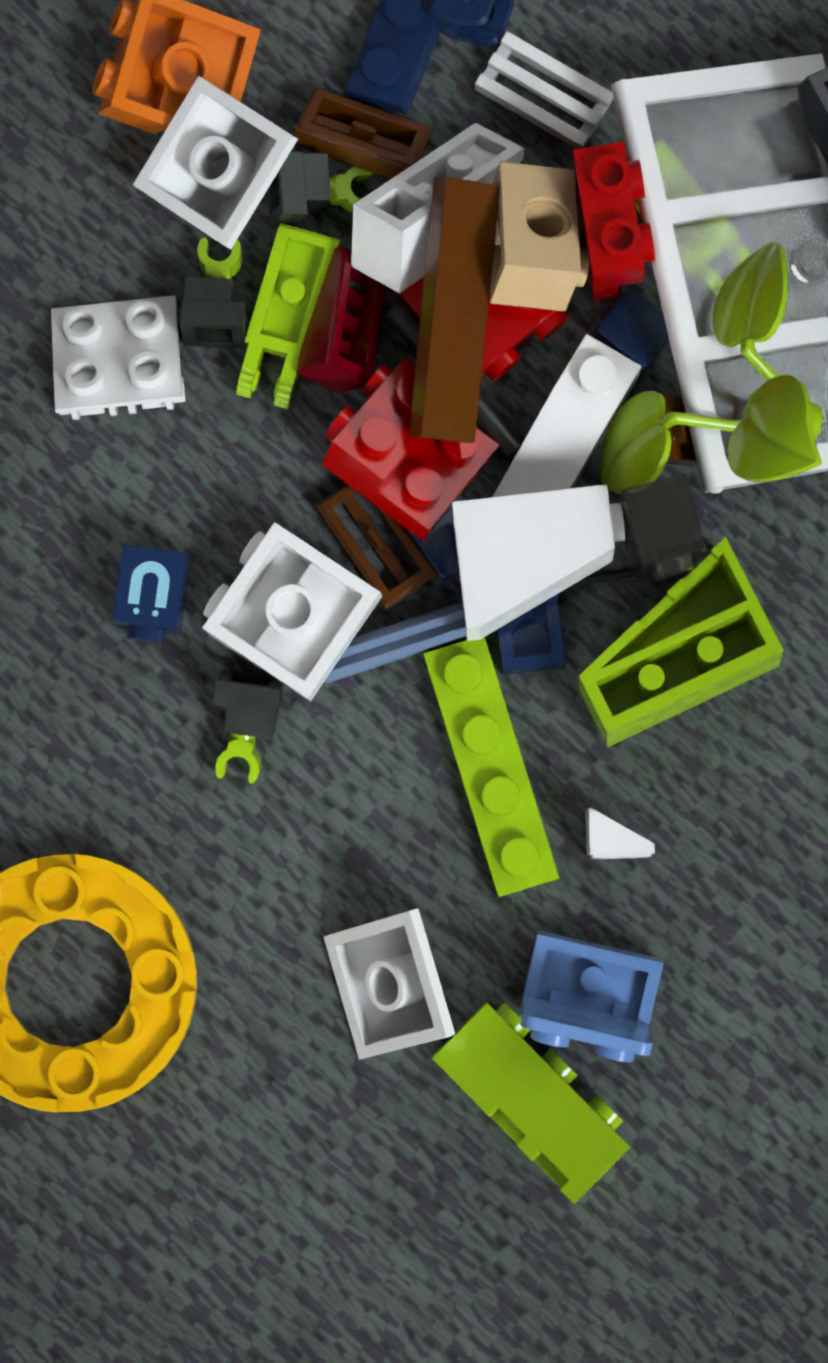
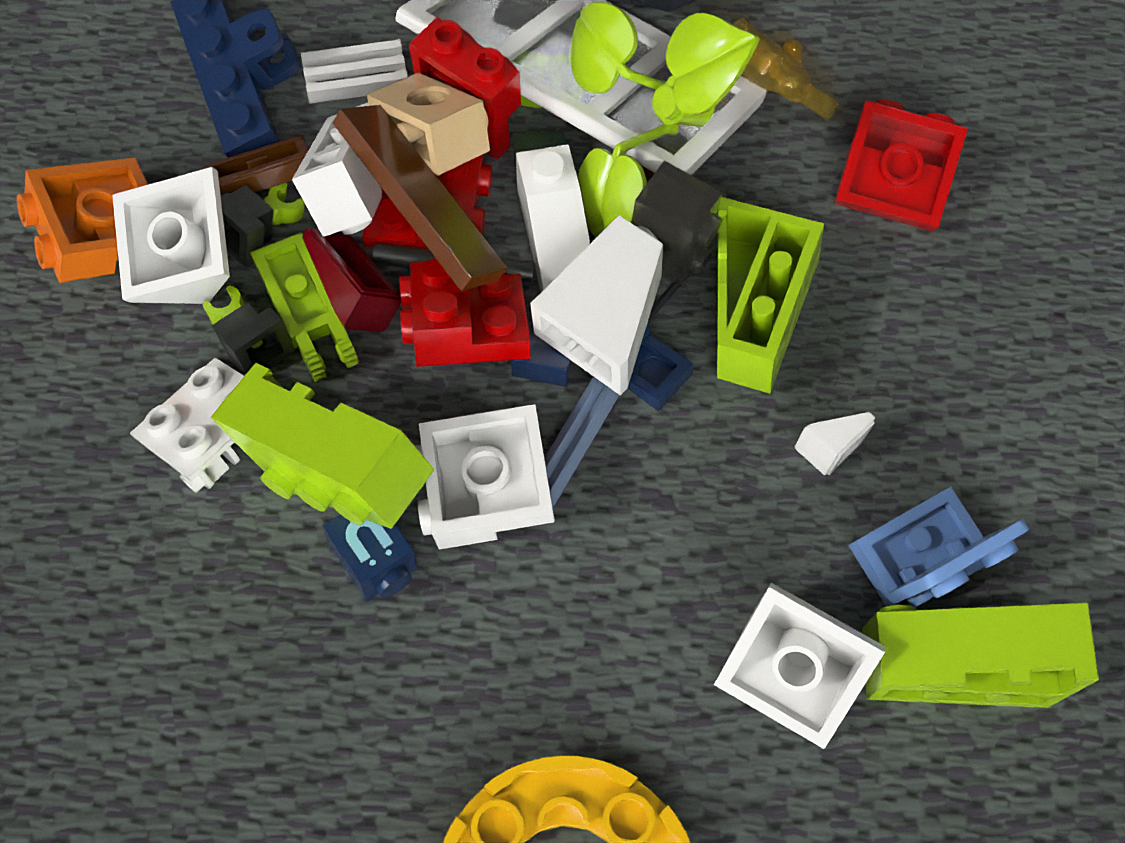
camera: 50 degrees left, 20 degrees down
pearl dark grey piece [213,670,284,784] -> none
reddish brown tile [315,484,439,611] -> none
lime plate [423,637,560,897] -> none
none -> lime wedge [210,363,435,529]

